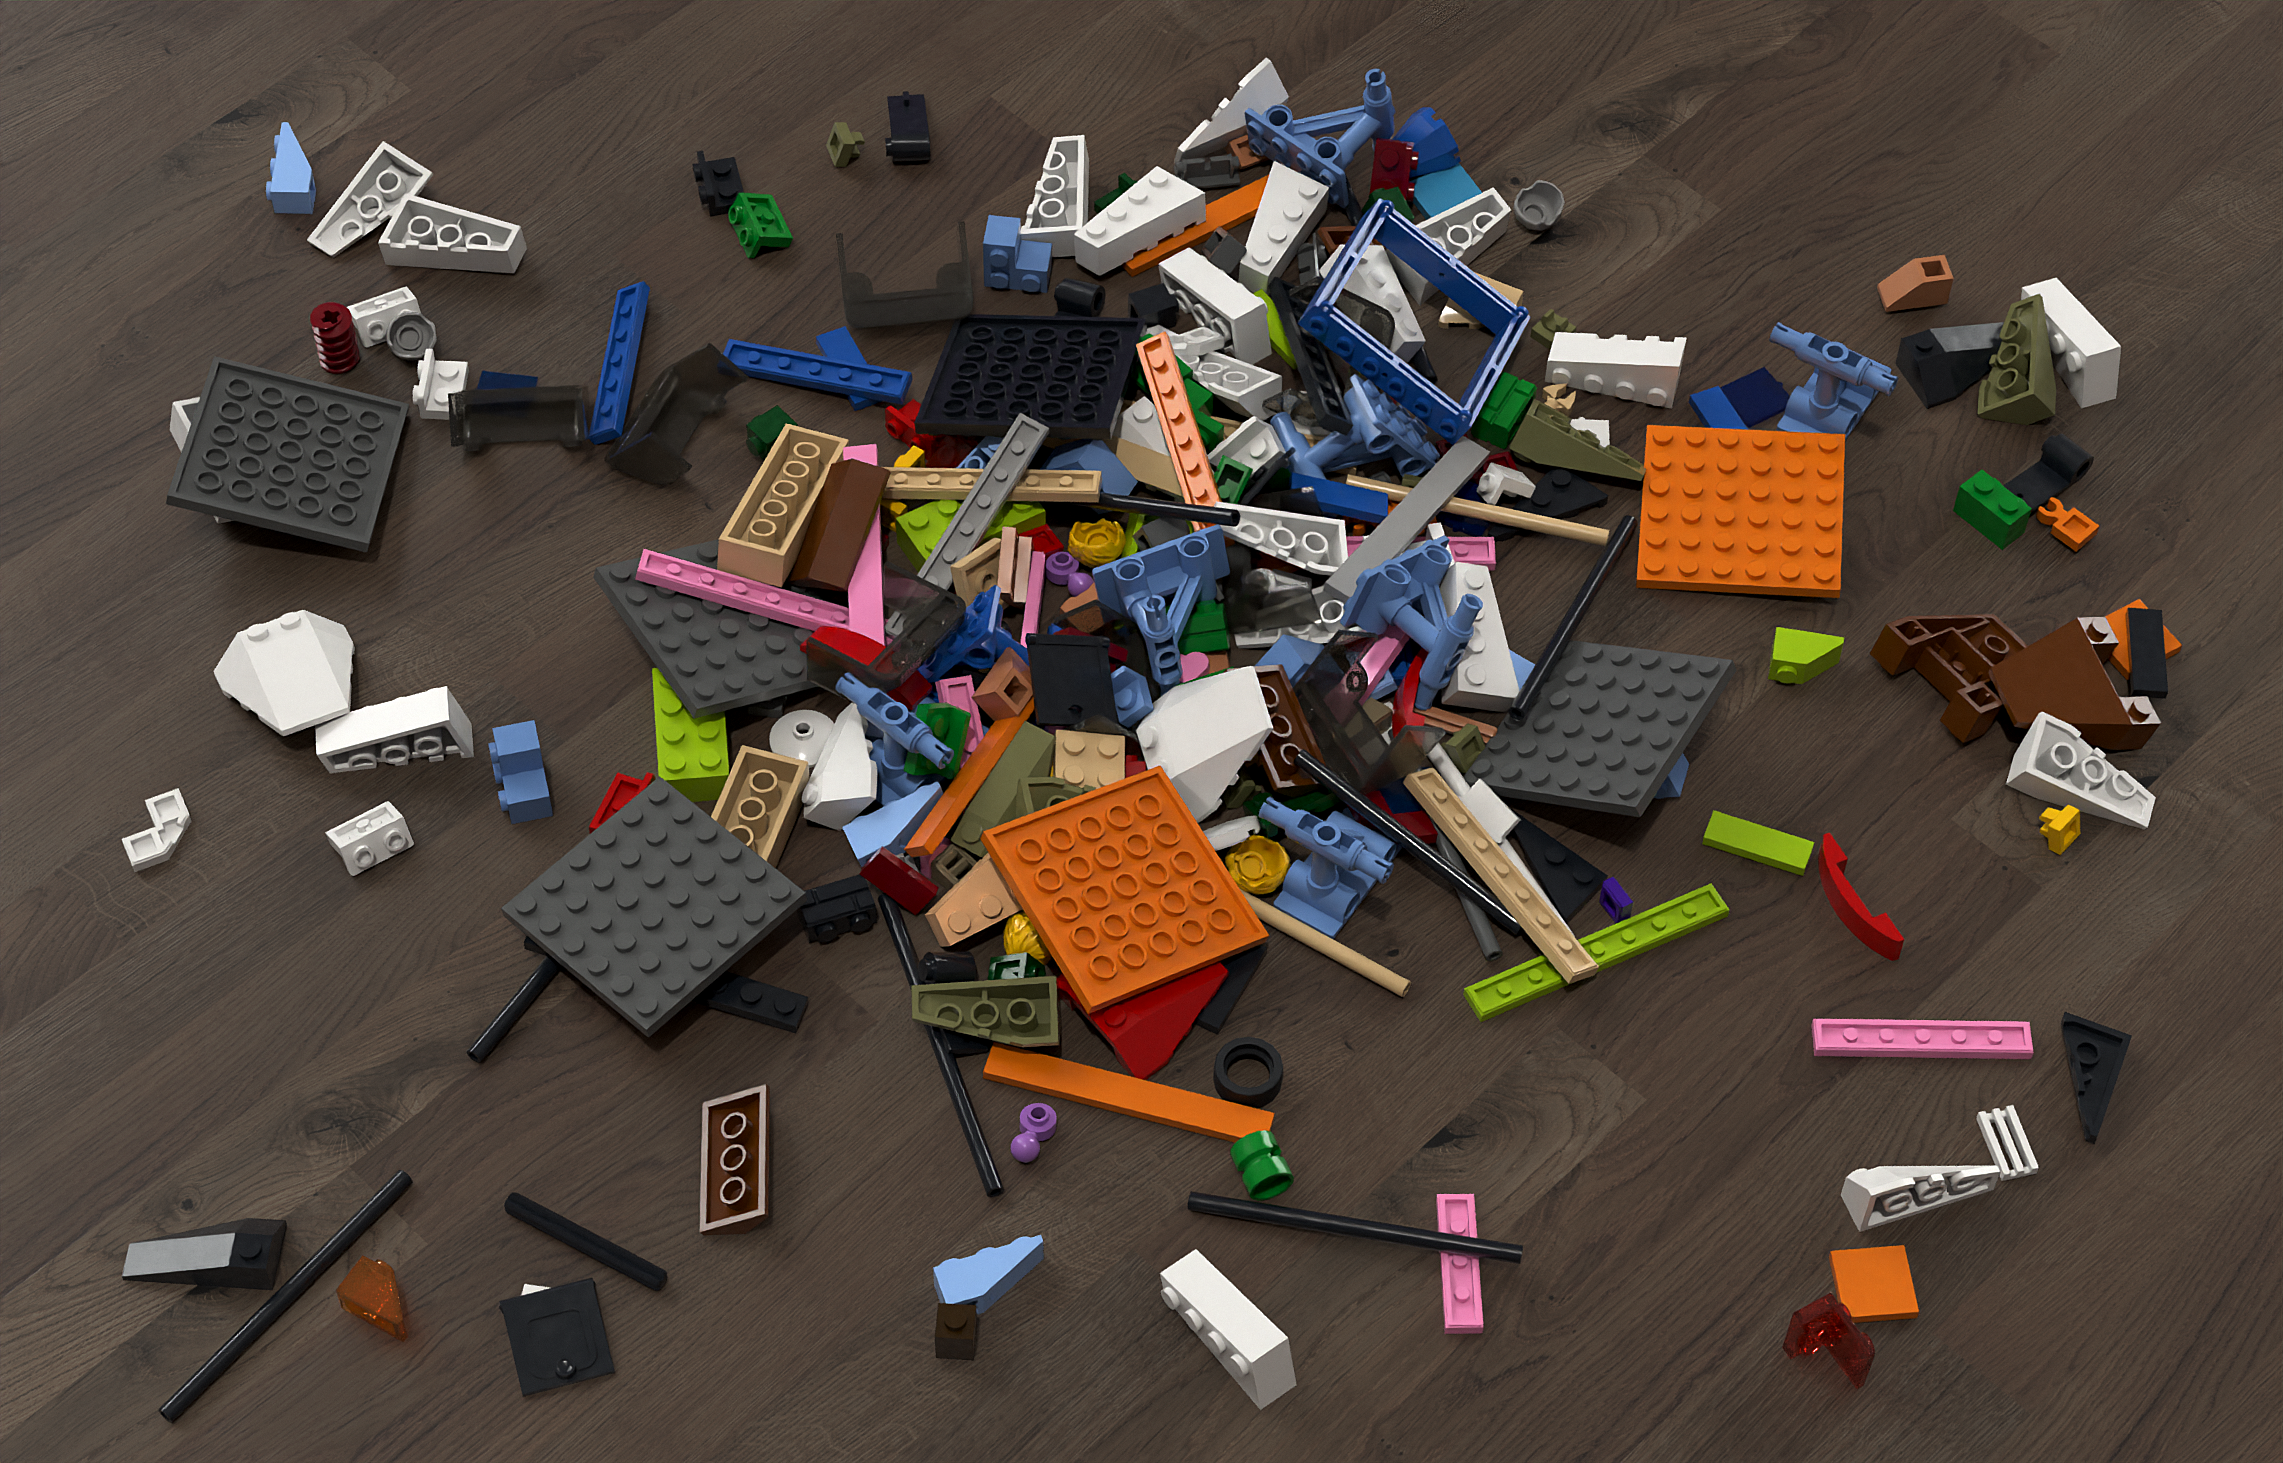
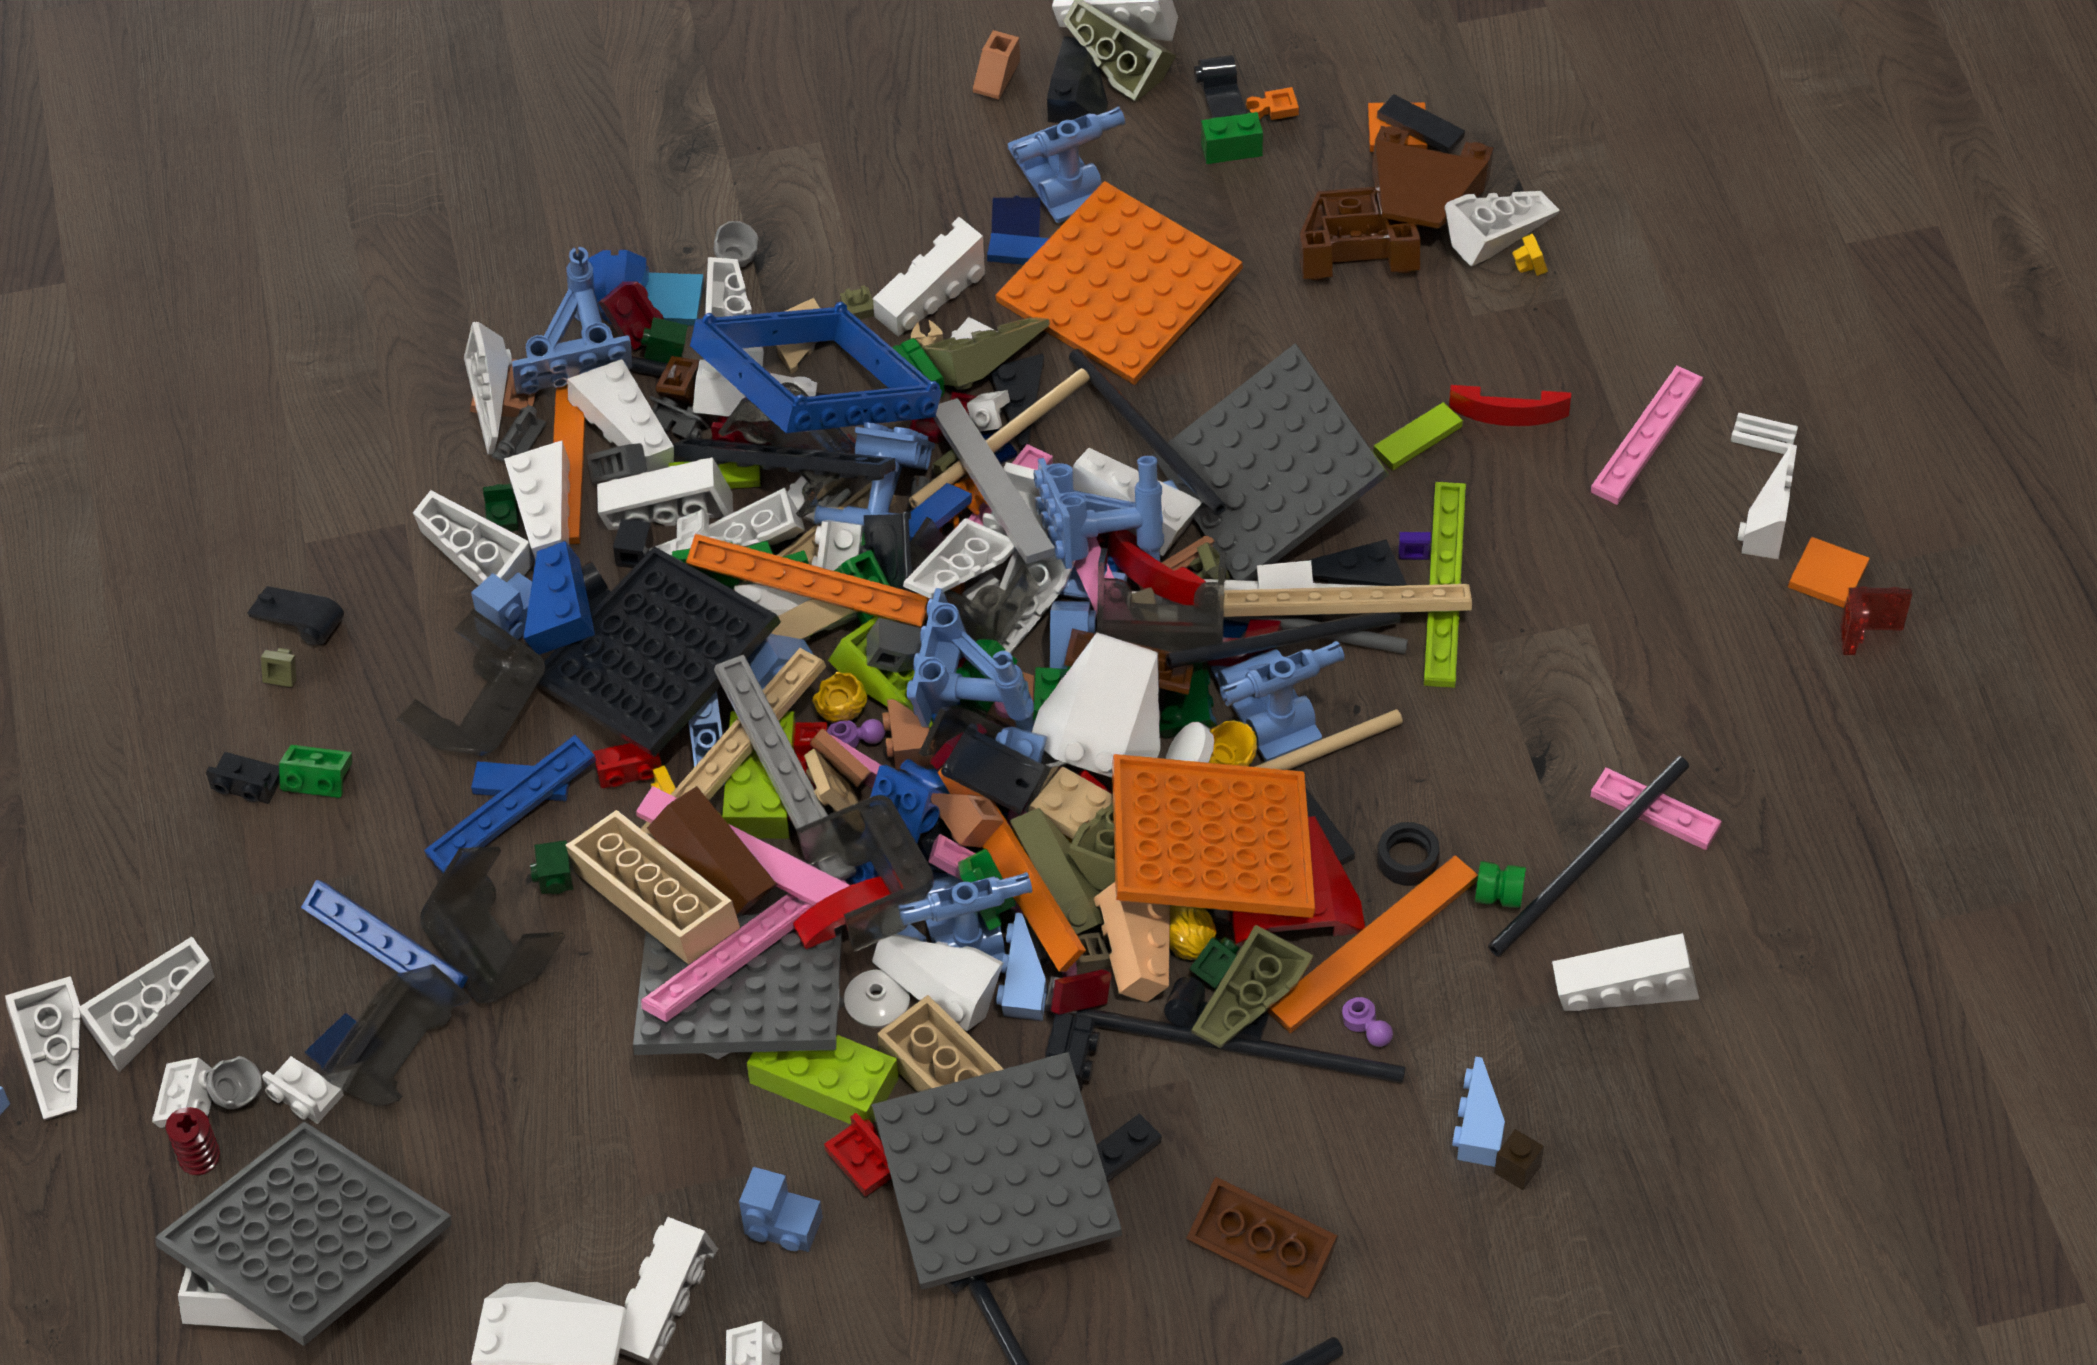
camera: 55 degrees left, 0 degrees up
clear red bracket [926,435,979,468] -> none
black piece [1044,492,1240,527] -> none
lime slope [1768,627,1844,685] -> none
black wing [2061,1012,2132,1144] -> none
none -> blue wedge [523,541,595,655]

